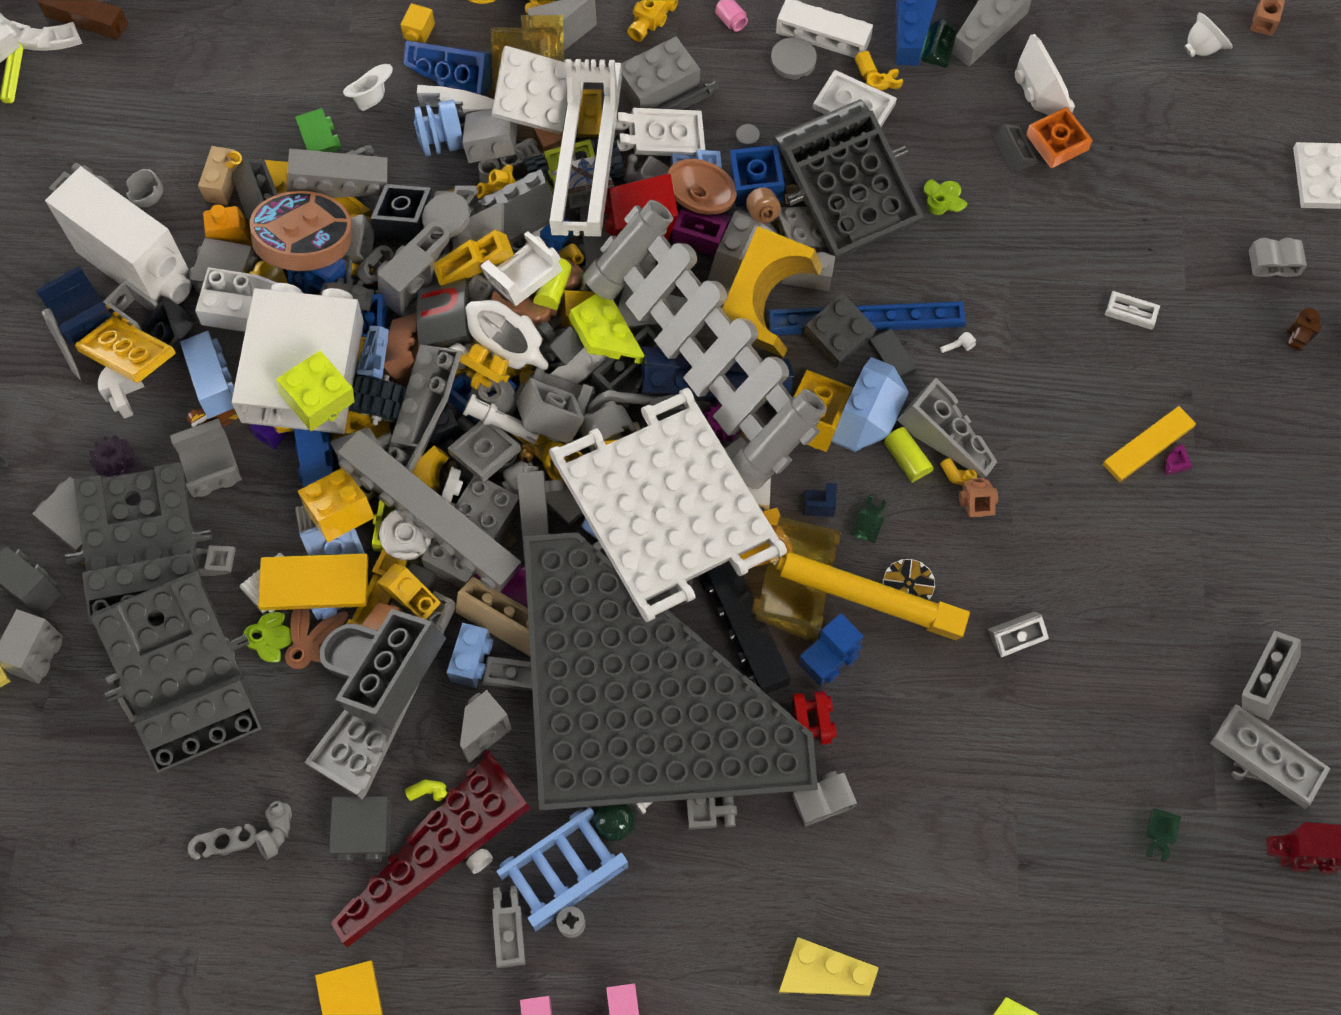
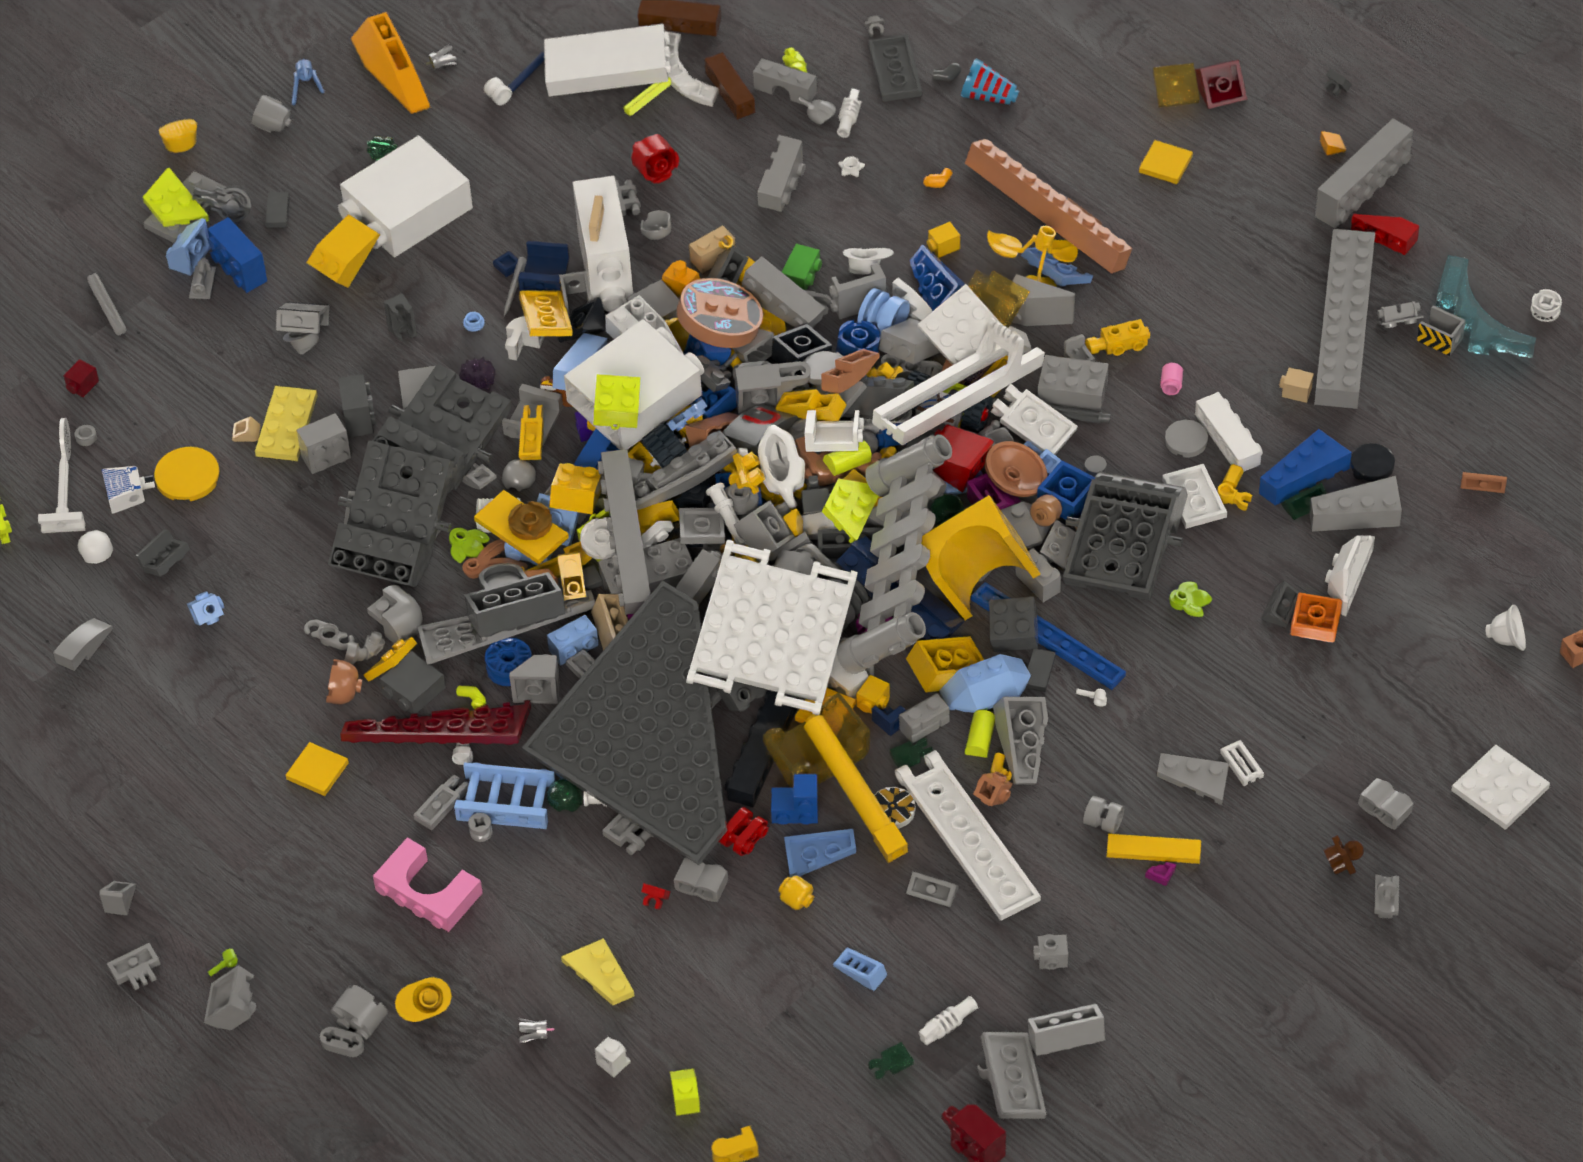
camera: 45 degrees right, 15 degrees down
none -> light blue brick [187,591,224,625]
none -> nougat cylinder [326,659,363,704]
none -> yellow wing [364,637,417,682]
none -> light grey brick [367,585,423,643]
none -> light blue plate [463,312,485,332]
none -> blue wheel [485,638,532,686]
none -> dark blue tile [493,251,518,277]
none -> light grey hair [502,459,536,491]
none -> pearl gold tile [508,501,552,540]
none -> yellow hinge [519,405,544,460]
none -> tan tile [589,195,604,241]
none -> red brick [632,134,679,183]
none -> red tile [641,883,671,910]
none -> light grey wedge [758,135,805,212]
none -> yellow head [778,876,814,910]
none -> yellow slope [783,509,803,538]
none -> medium blue wing [784,829,856,877]
none -> nougat slope [821,349,879,394]
none -> light grey panel [829,263,886,320]
none -> light blue slope [833,947,887,991]
none -> blue brick [836,320,880,356]
none -> white plate [838,156,865,177]
none -> yellow brick [856,675,890,714]
none -> white hinge [895,750,1041,921]
none -> light grey brick [899,693,949,744]
none -> white hinge [919,996,978,1045]
none -> light grey brick [1033,934,1068,970]
none -> light grey bracket [1064,334,1095,362]
none -> light grey wheel [1083,796,1125,834]
none -> light grey wing [1157,753,1229,805]

